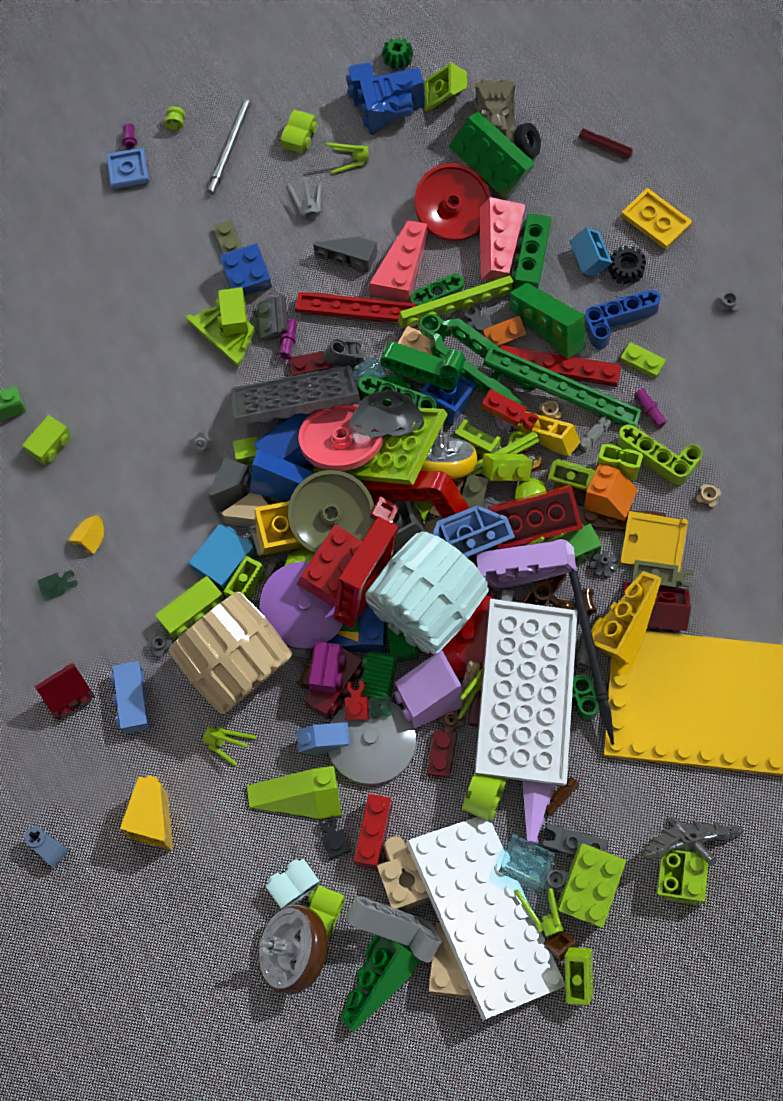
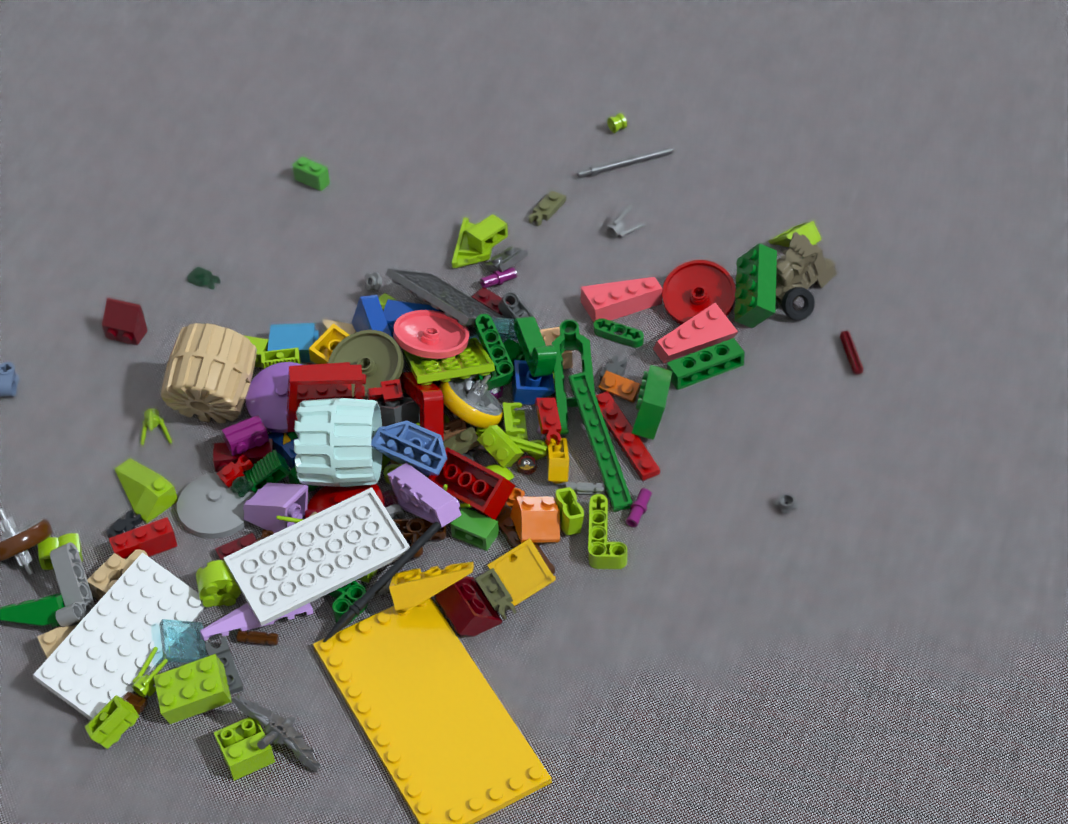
camera: 50 degrees right, 20 degrees down
lime brick [22,415,72,466] -> none
yellow brick [68,515,104,554] -> none
medium blue plate [106,148,150,189] -> none
medium blue brick [110,661,151,734] -> none
yellow slope [120,775,173,850] -> none
magenta pin [122,123,137,149] -> none
dark grey slope [208,458,252,512] -> none
blue brick [220,243,271,296] -> none
light aqua brick [266,859,320,909] -> none
lime brick [280,110,318,154] -> none
red plate [295,291,417,323] -> none
medium blue slope [296,722,350,756] -> none
dark grey slope [313,237,378,272] -> none
lime plant [325,143,369,174] -> none
blue brick [346,62,424,134] -> none
dark grey piece [349,390,424,437] -> none
green gear [382,37,413,70] -> none
lime plate [398,276,513,328] -> none
tan plate [538,400,562,419] -> none
lime brick [548,459,596,491] -> none
dark azure brick [570,227,612,277] -> none
reddish brown bush [577,589,597,615] -> none
blue beam [585,290,661,349] -> none
dark grey plant [590,551,618,578] -> none
black tyre [609,245,646,285] -> none
lime plate [620,342,666,379] -> none
yellow plate [621,188,692,250] -> none
tan plate [696,484,721,507] -> none

